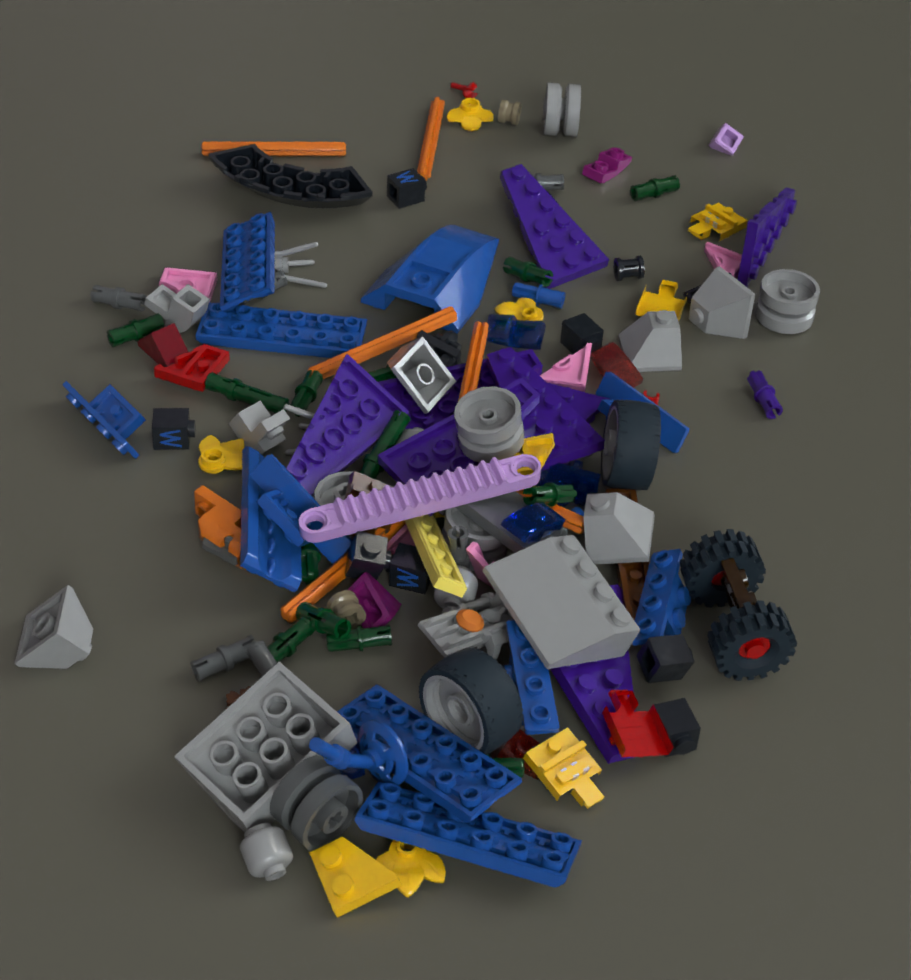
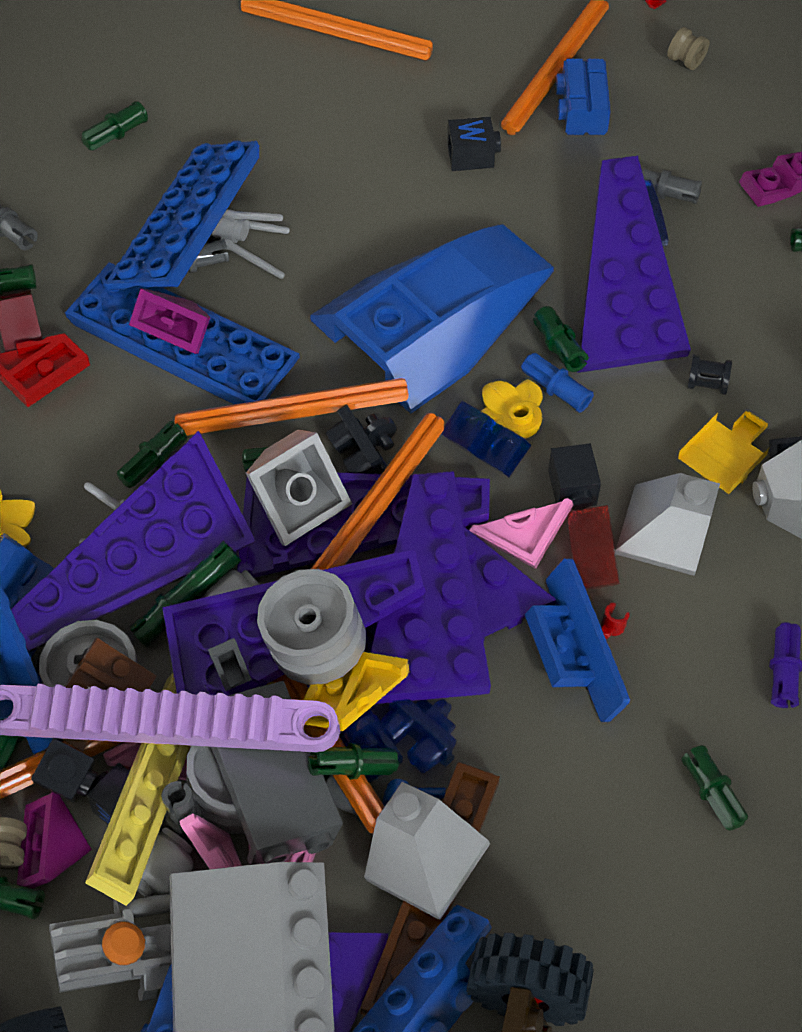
camera: 25 degrees right, 15 degrees up
light grey brick [144,284,210,333] -> none
bright pink tile [159,268,217,303] -> none
dark green pin [205,372,290,414] -> none
black brick [208,144,373,208] -> none
light grey brick [228,400,290,454] -> none
yellow plate [447,98,494,131] -> none
clear blue slope [501,502,566,543] -> none
light grey wheel [543,82,581,137] -> none
black wheel [601,400,661,490] -> none
none -> dark green axle [81,101,148,151]
none -> magenta slope [129,288,210,354]
none -> dark grey piece [208,638,251,691]
none -> blue brick [556,59,611,135]
none -> dark green axle [681,745,748,831]

